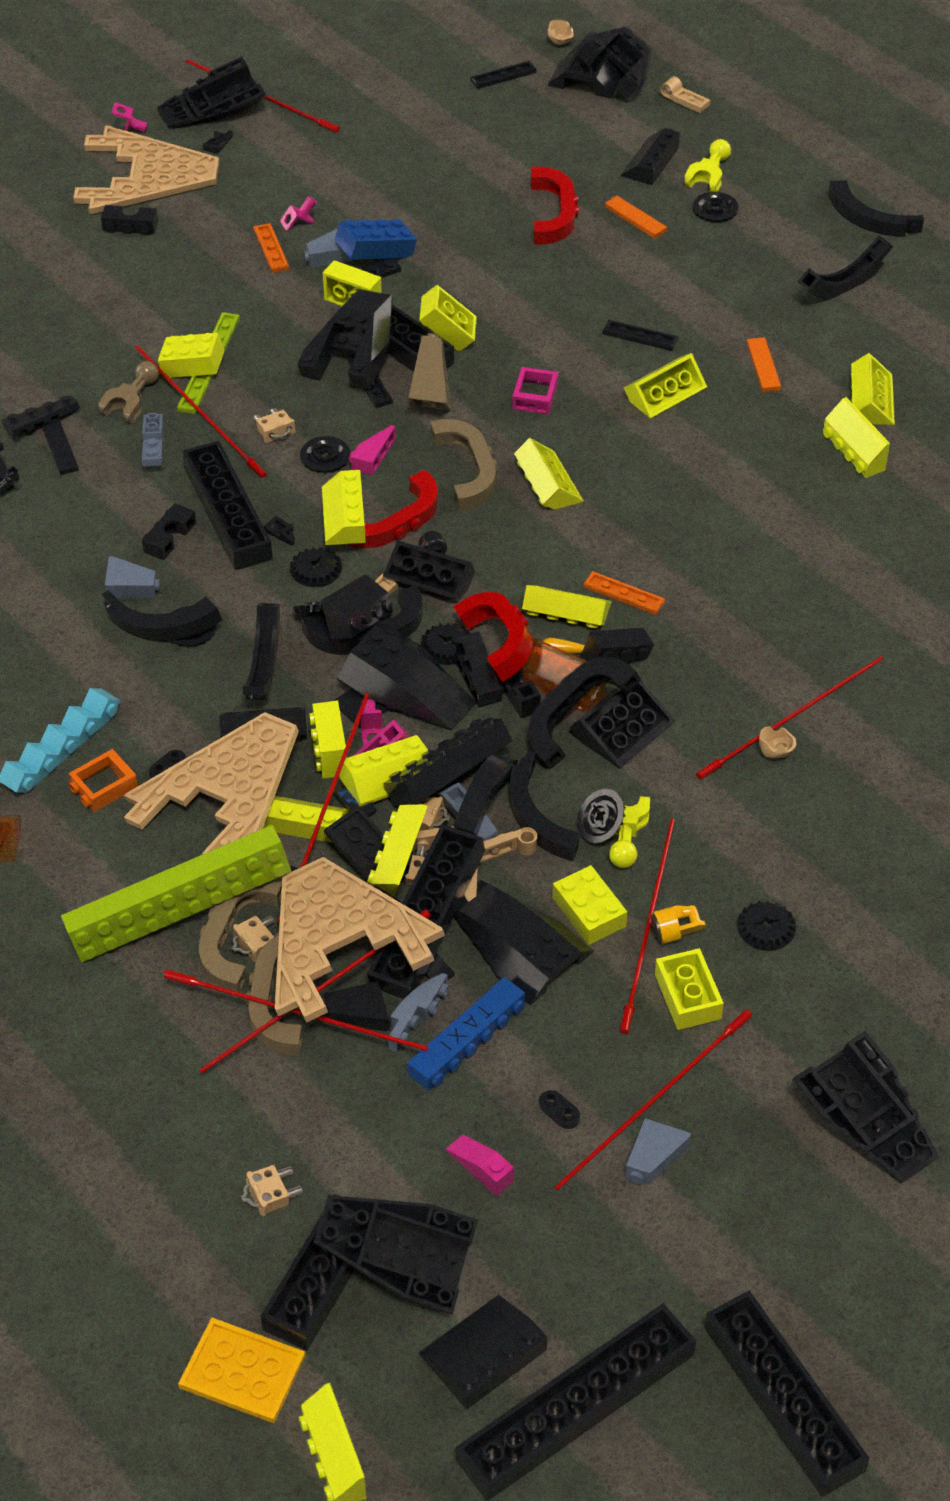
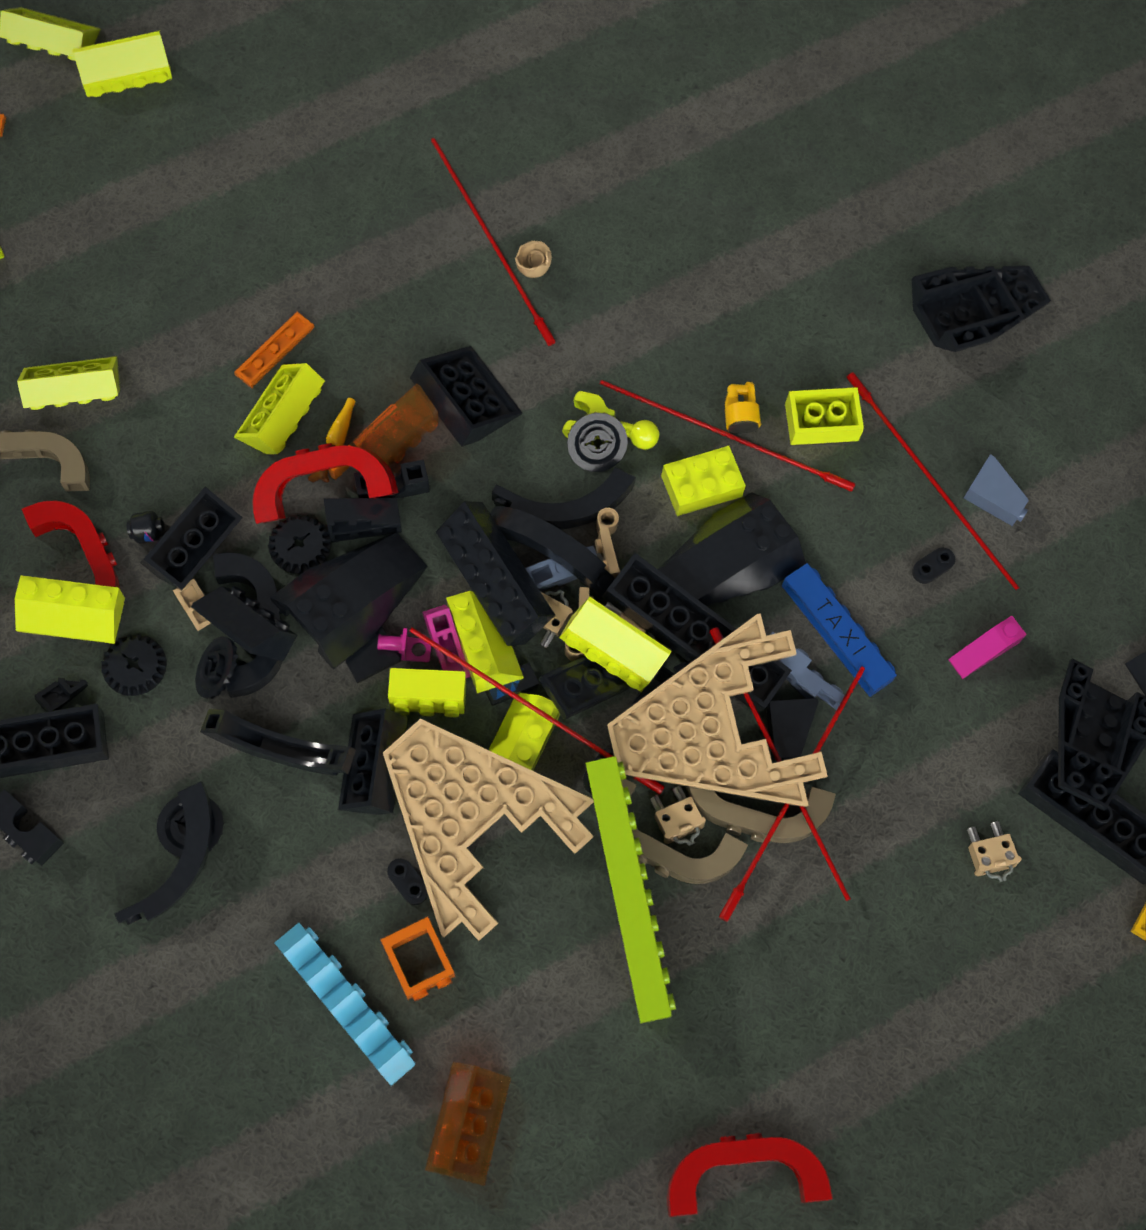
camera: 85 degrees left, 20 degrees up
sand blue slope [105,556,160,598] -> none
black arch [528,657,641,769] -> none
black wedge [578,628,654,664] -> none
black gear [737,900,796,951] -> none

